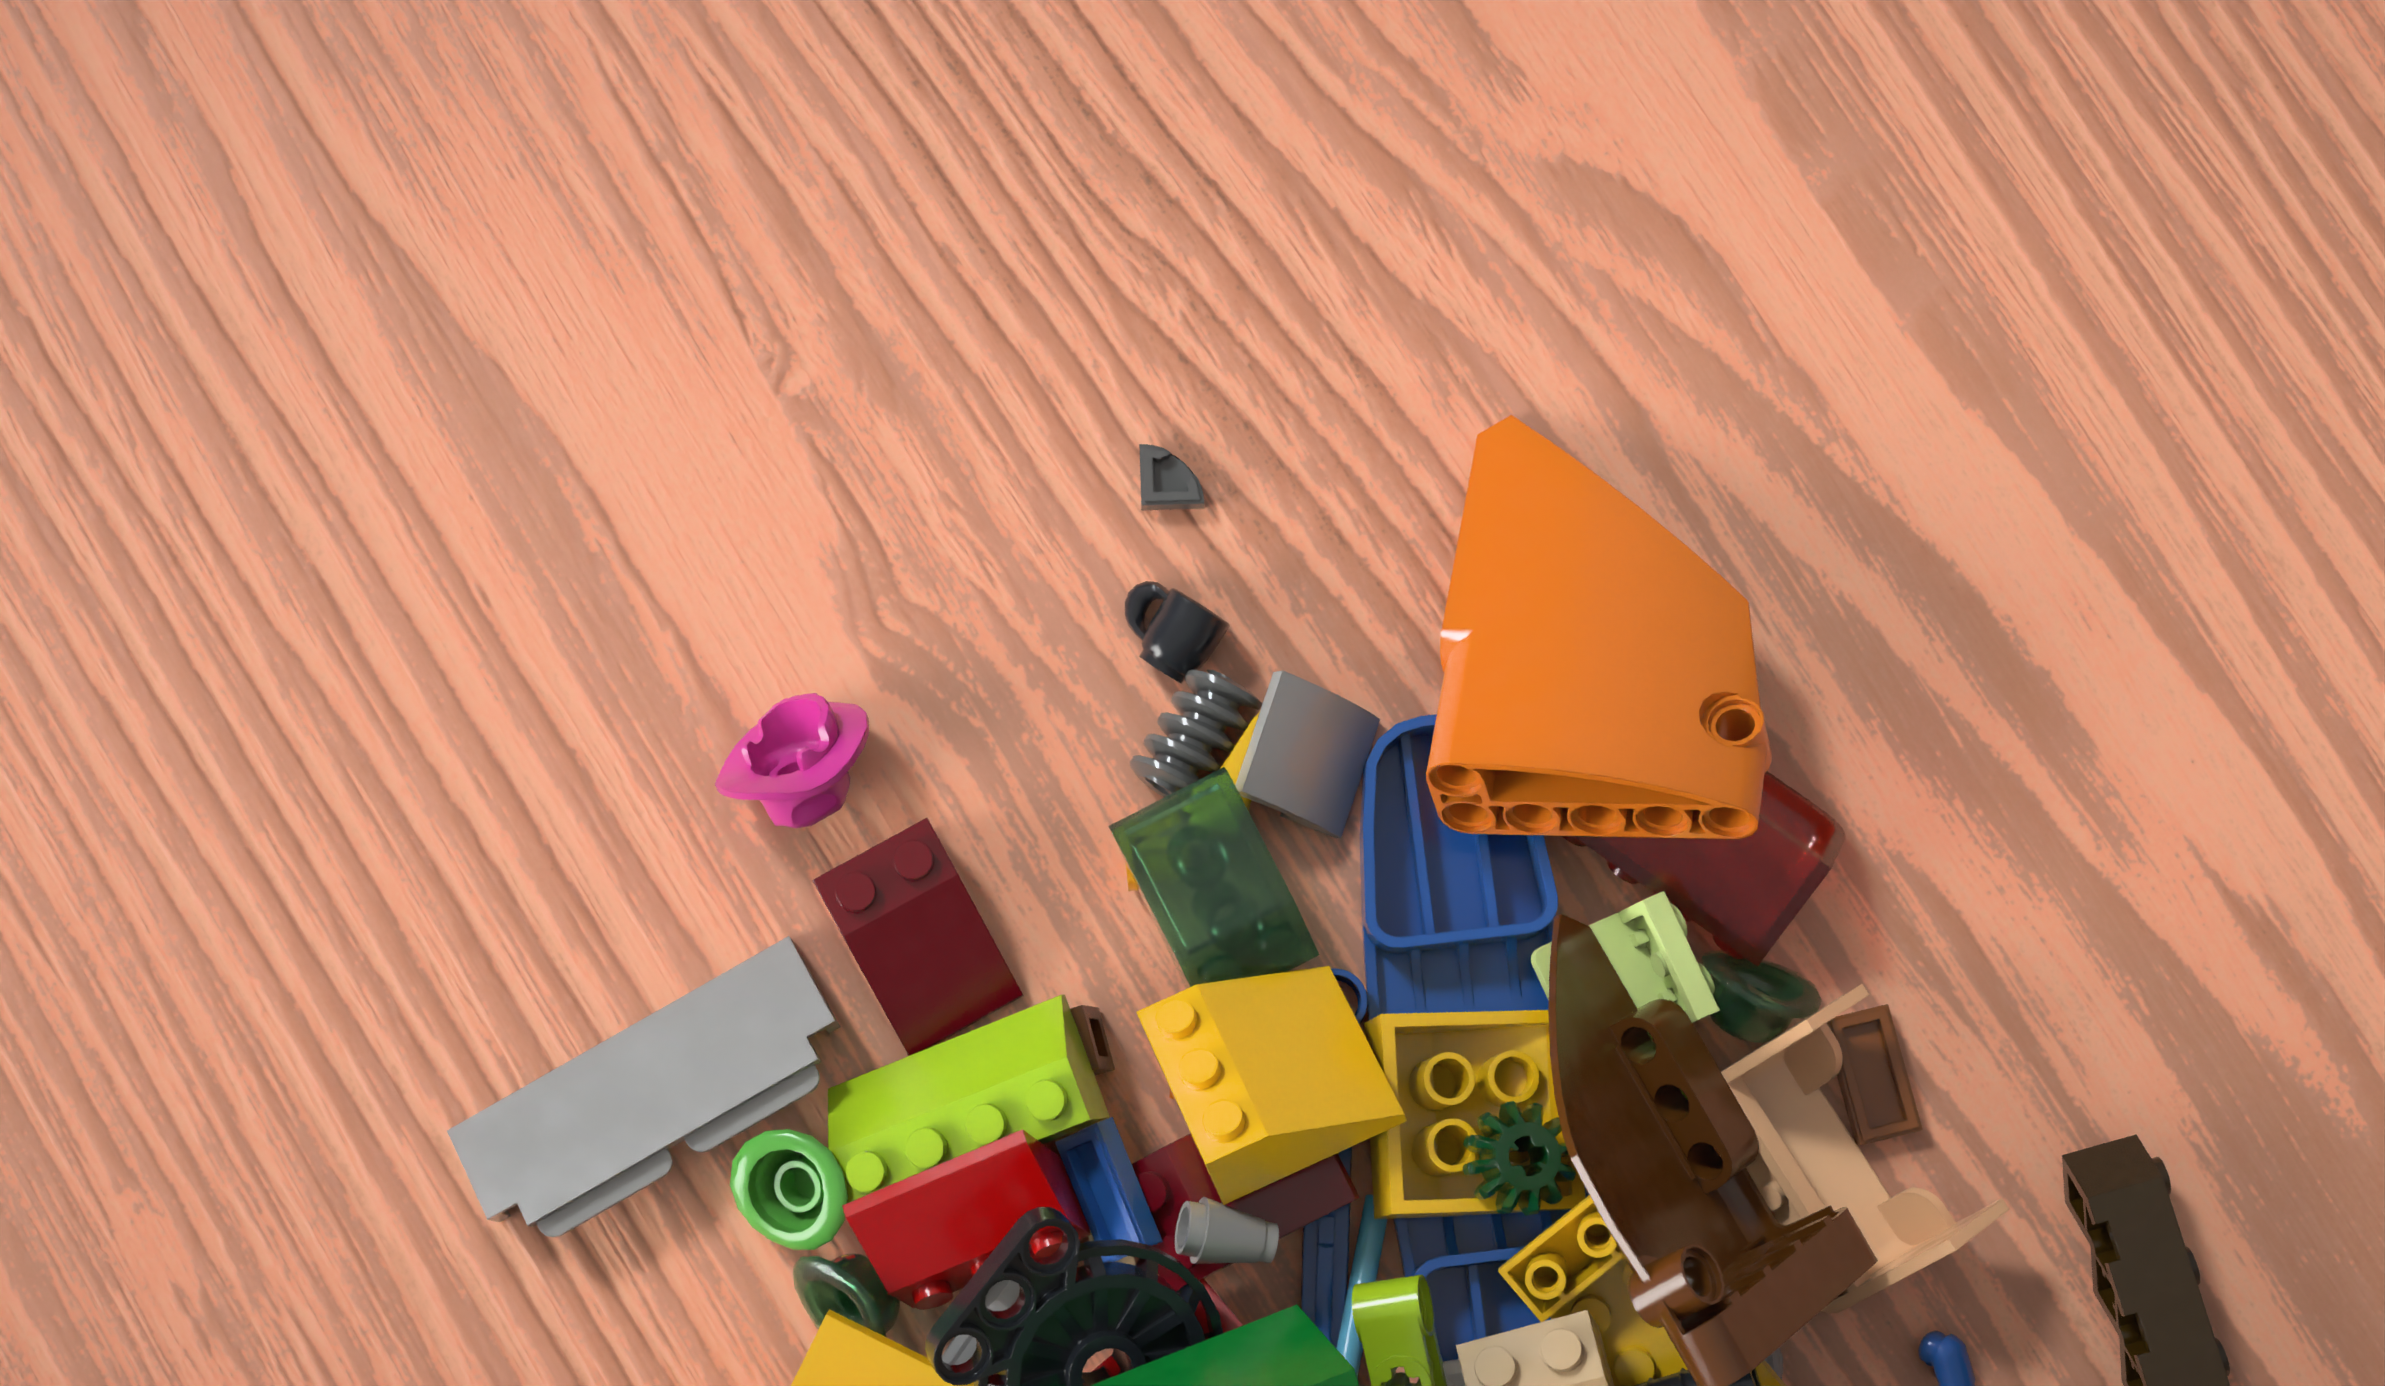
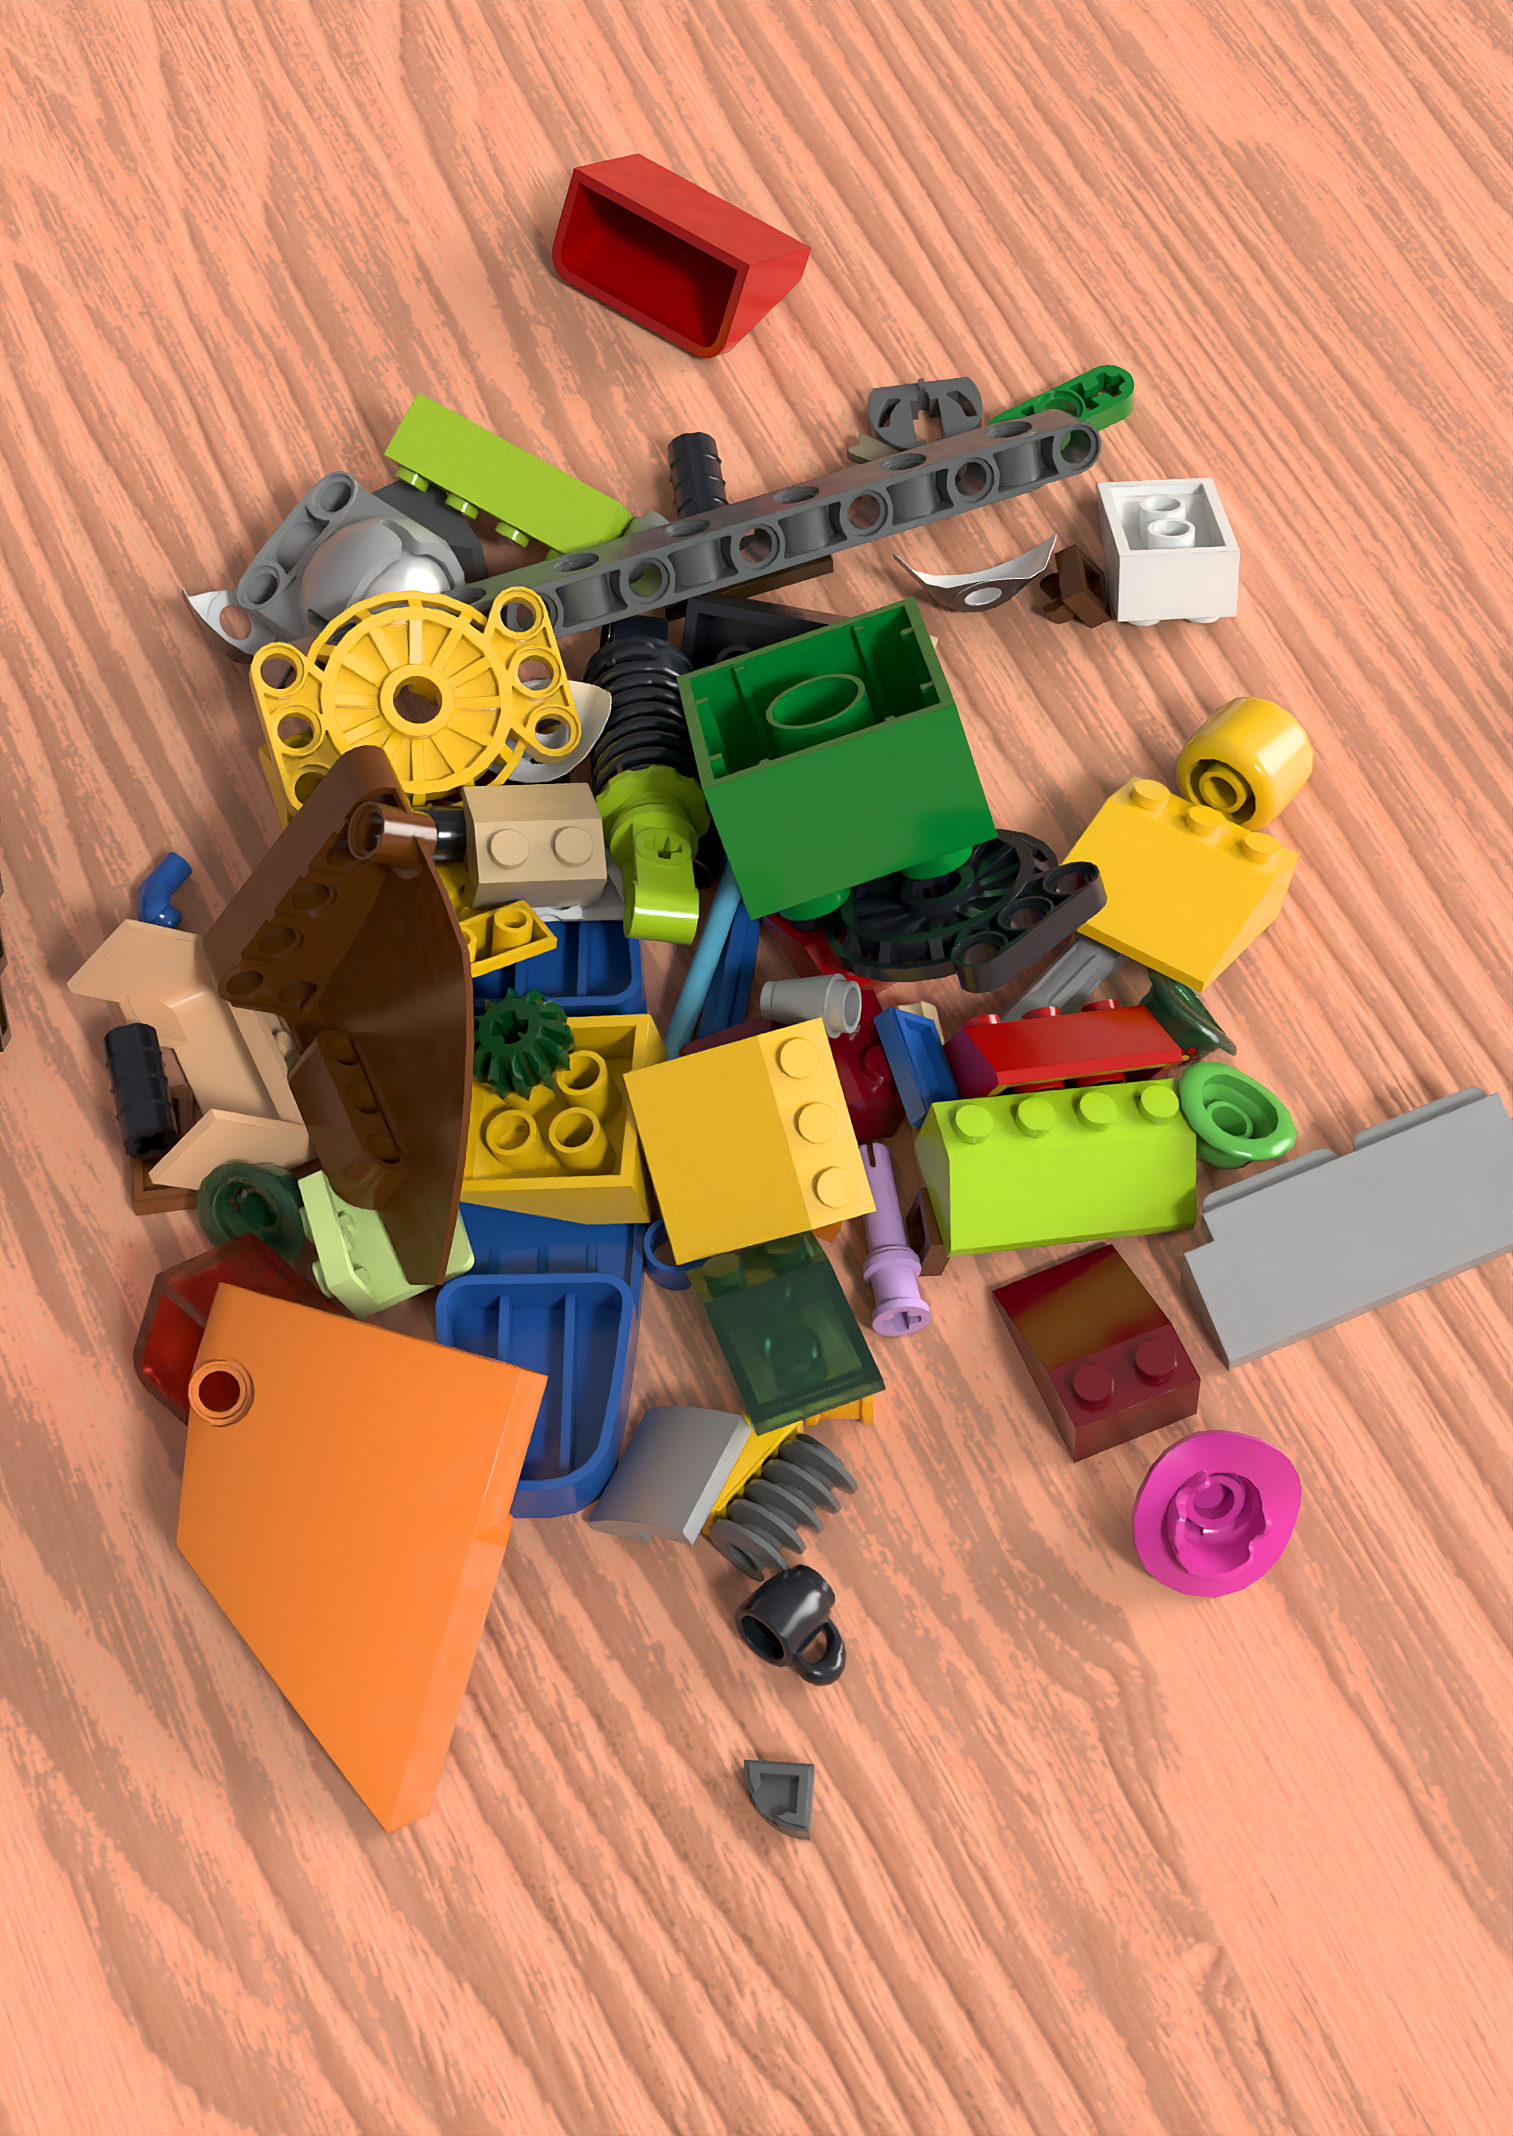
camera: 165 degrees left, 20 degrees down
none -> black axle [102,1023,180,1160]
none -> lavender pin [858,1143,931,1337]

